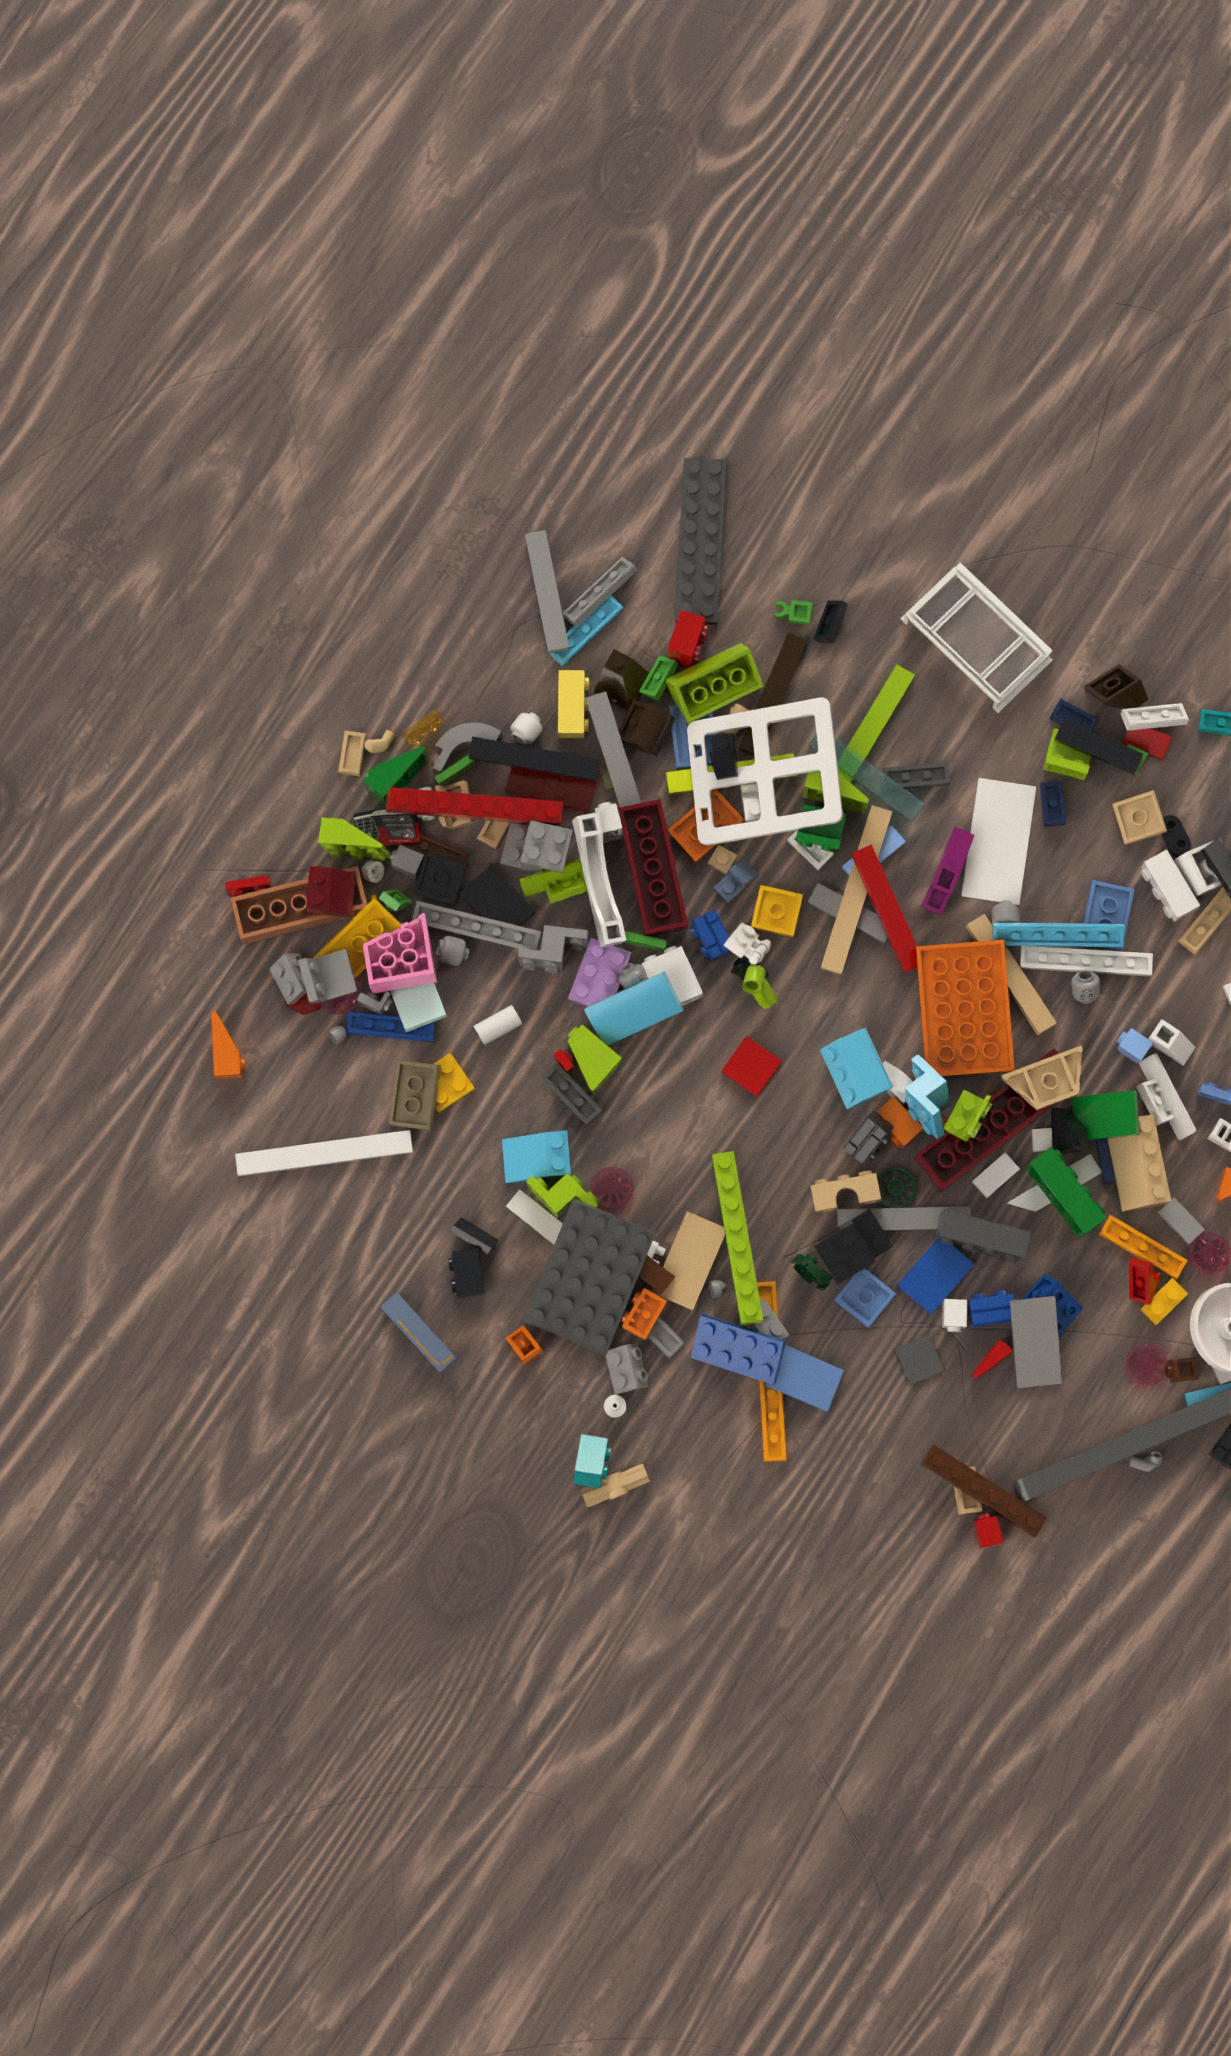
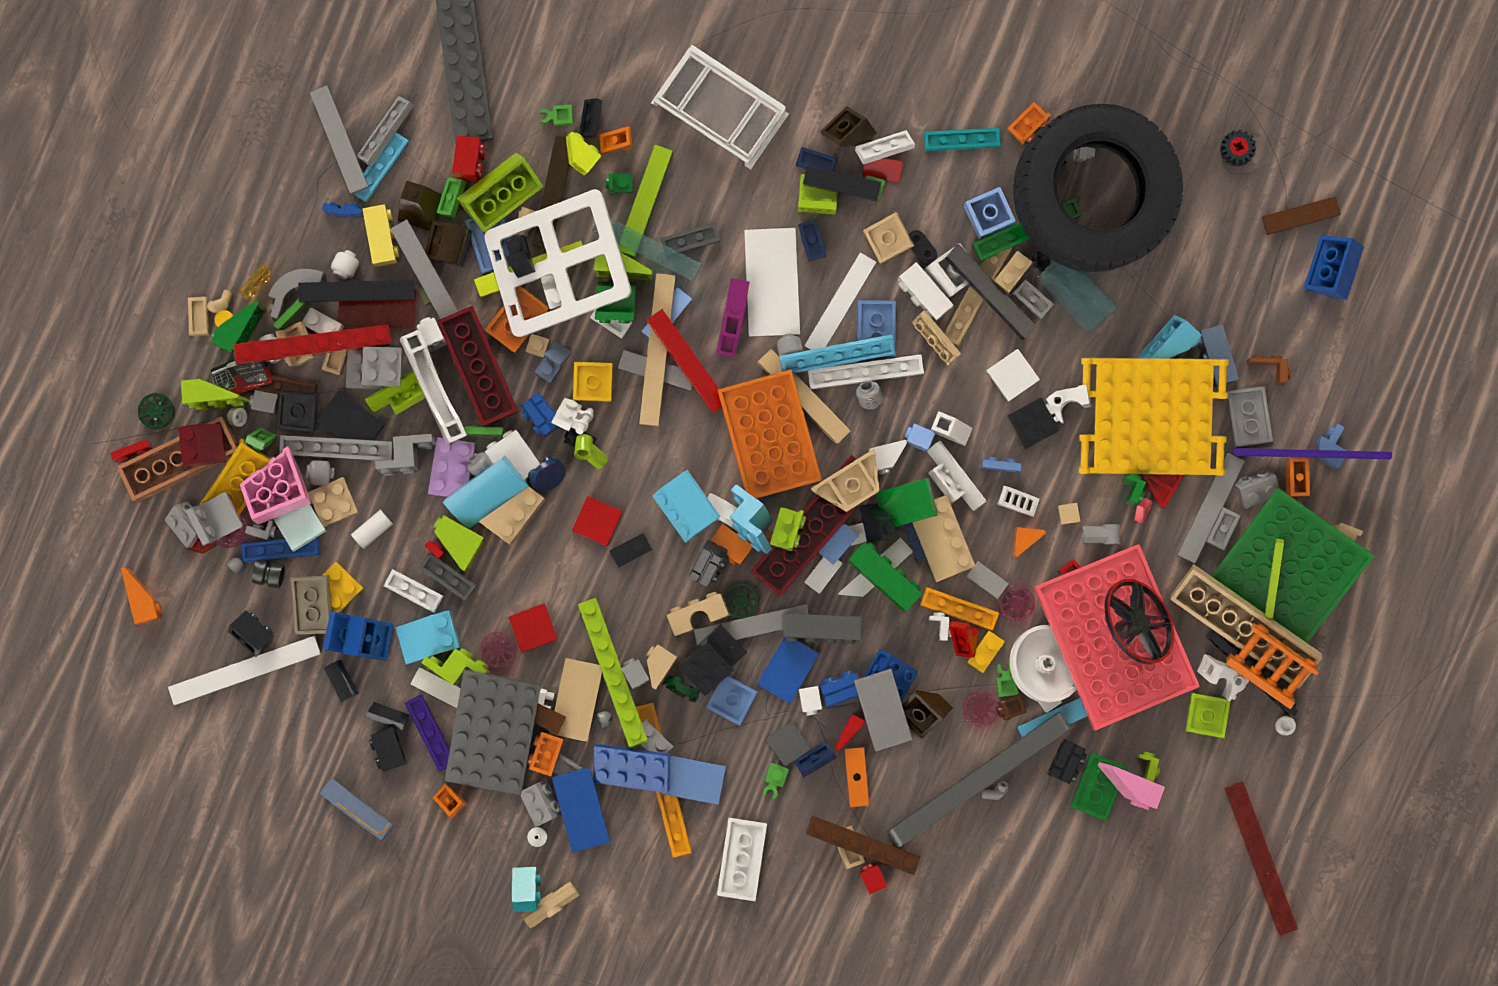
camera: 15 degrees left, 5 degrees up
none -> dark green wheel [138,393,174,429]
none -> yellow tile [214,310,233,327]
none -> black brick [228,610,274,657]
none -> pearl dark grey wheel [252,559,285,589]
none -> white plate [302,307,344,333]
none -> tan plate [308,477,359,527]
none -> blue slope [322,202,364,218]
none -> blue bracket [323,611,394,661]
none -> black brick [323,659,359,703]
none -> white tile [384,569,444,613]
none -> dark purple tile [405,694,450,772]
none -> tan wedge [478,487,546,546]
none -> red tile [509,603,558,653]
none -> dark blue tile [528,456,566,493]
none -> blue tile [552,767,610,852]
none -> neon yellow slope [566,132,601,176]
none -> orange slope [599,126,632,154]
none -> green bracket [605,172,633,194]
none -> black plate [610,533,652,568]
none -> light grey brick [621,658,651,690]
none -> tan slope [646,644,678,690]
none -> white plate [717,818,767,901]
none -> bright green plate [763,763,789,799]
none -> dark blue plate [794,741,837,778]
none -> white sticker [805,253,876,350]
none -> medium blue tile [819,523,858,565]
none -> orange tile [844,747,869,807]
none -> white slope [868,440,907,475]
none -> dark brown slope [902,690,953,739]
none -> tan tile [912,310,961,365]
none -> white bracket [929,613,951,641]
none -> bright green plate [996,663,1019,697]

